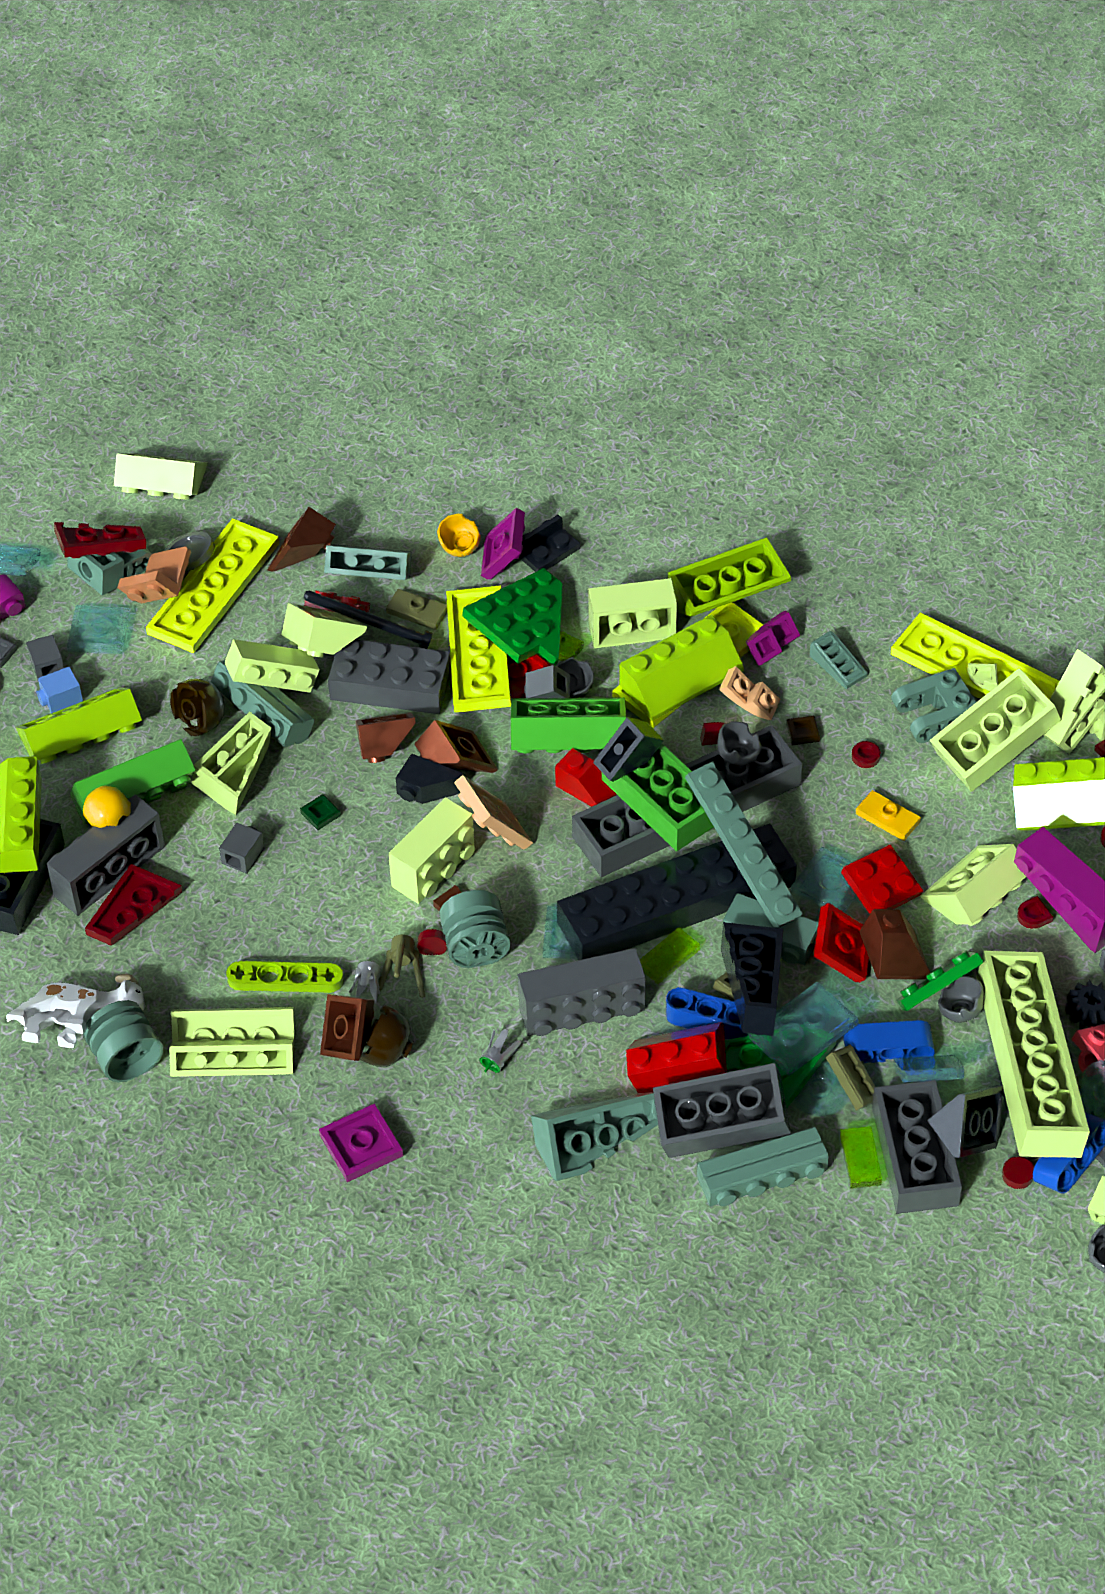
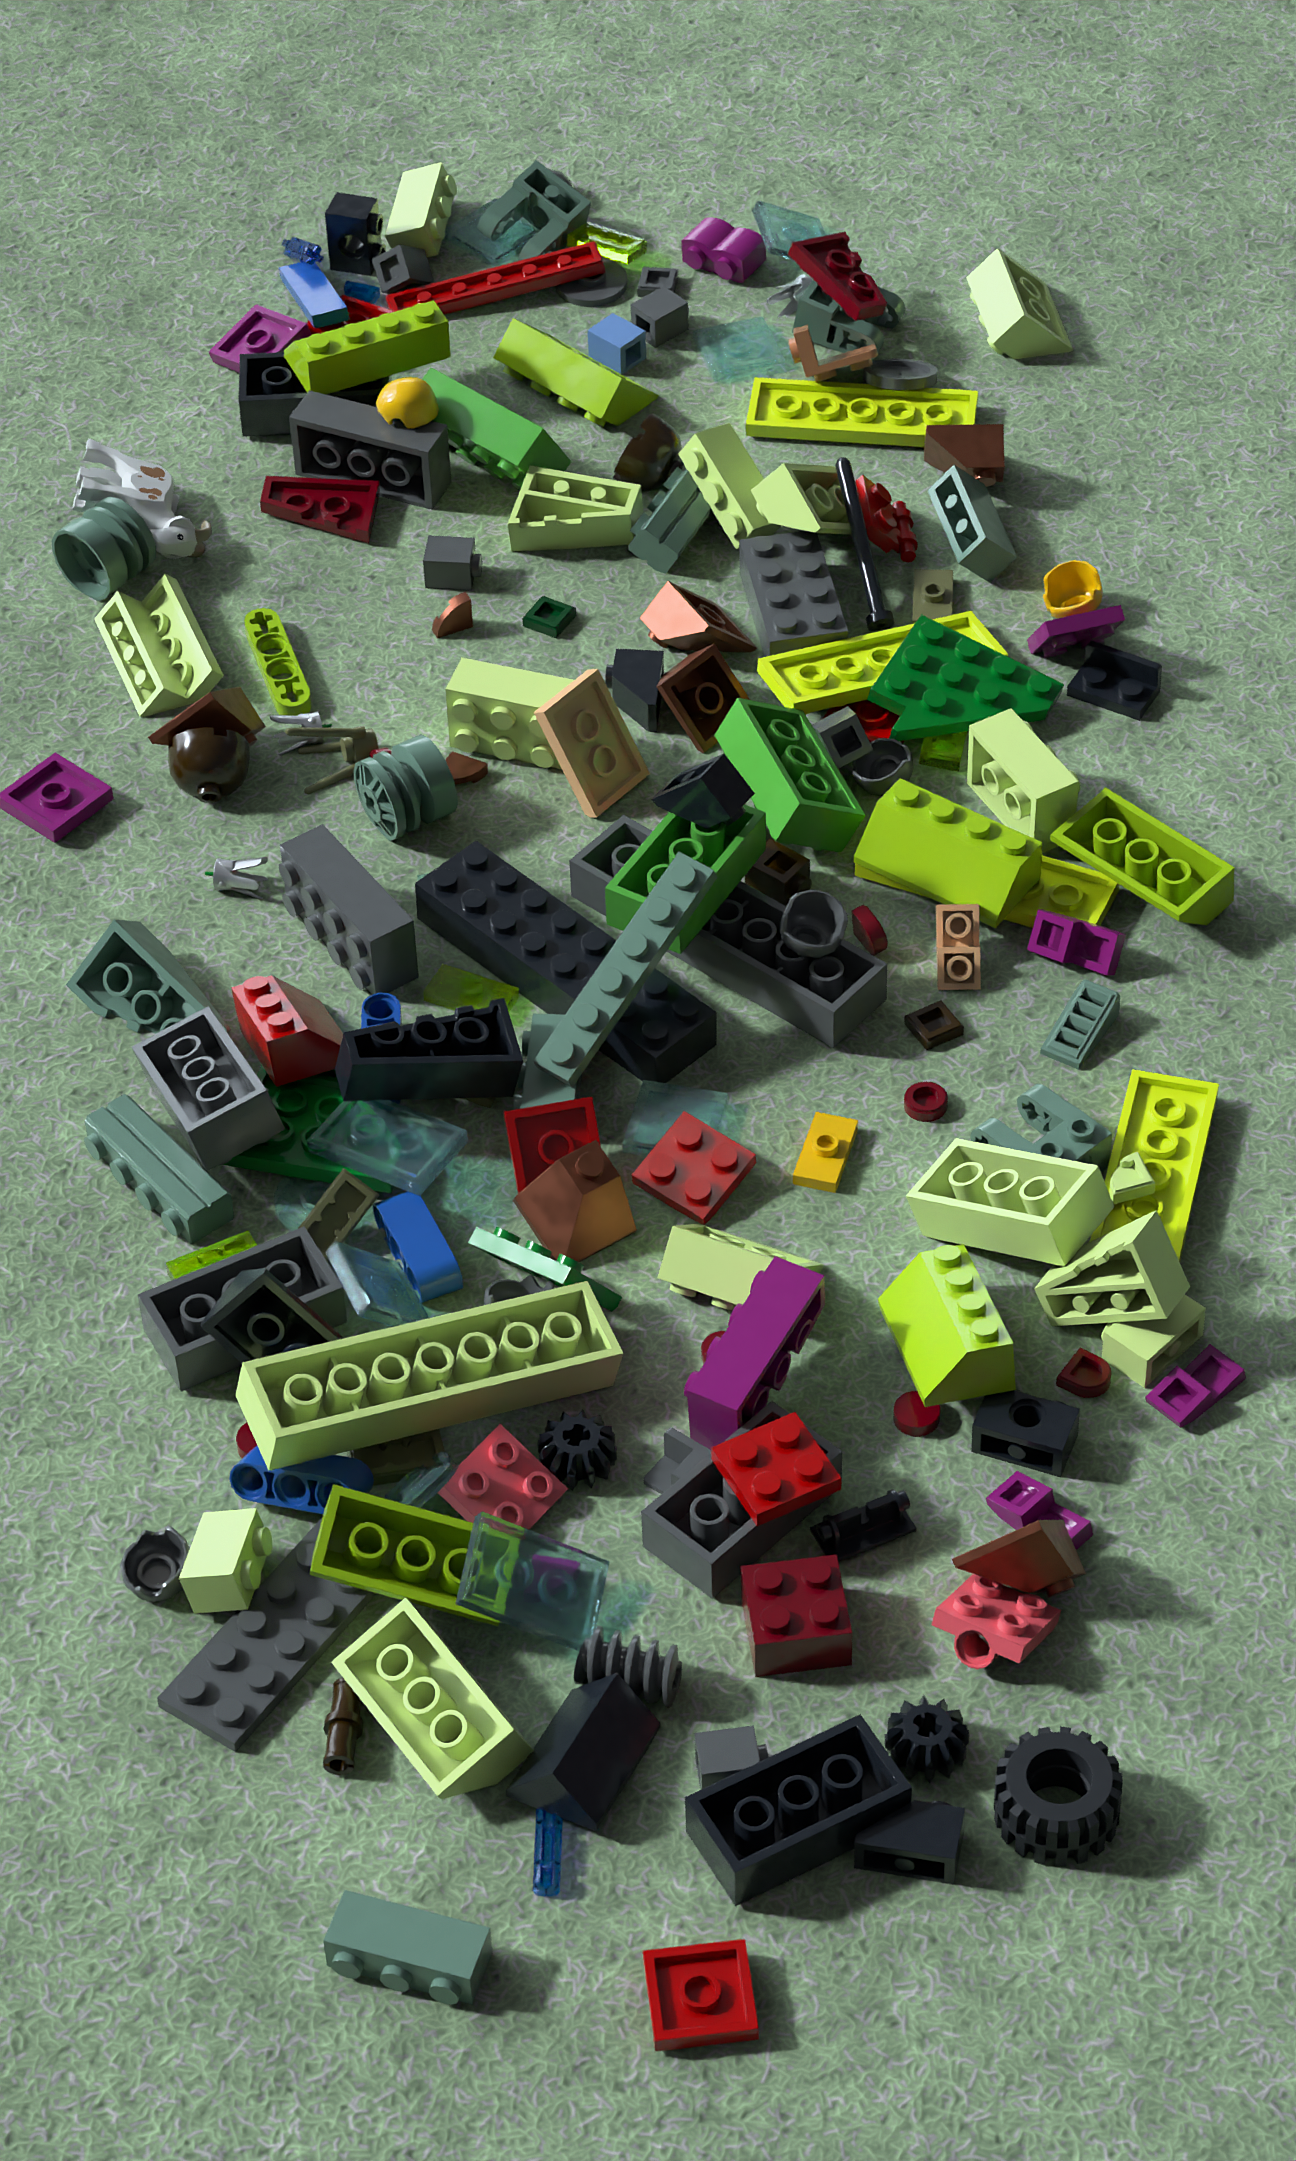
camera: 70 degrees right, 5 degrees down
none -> copper tile [432,591,473,639]
none -> flat silver piece [767,275,813,318]

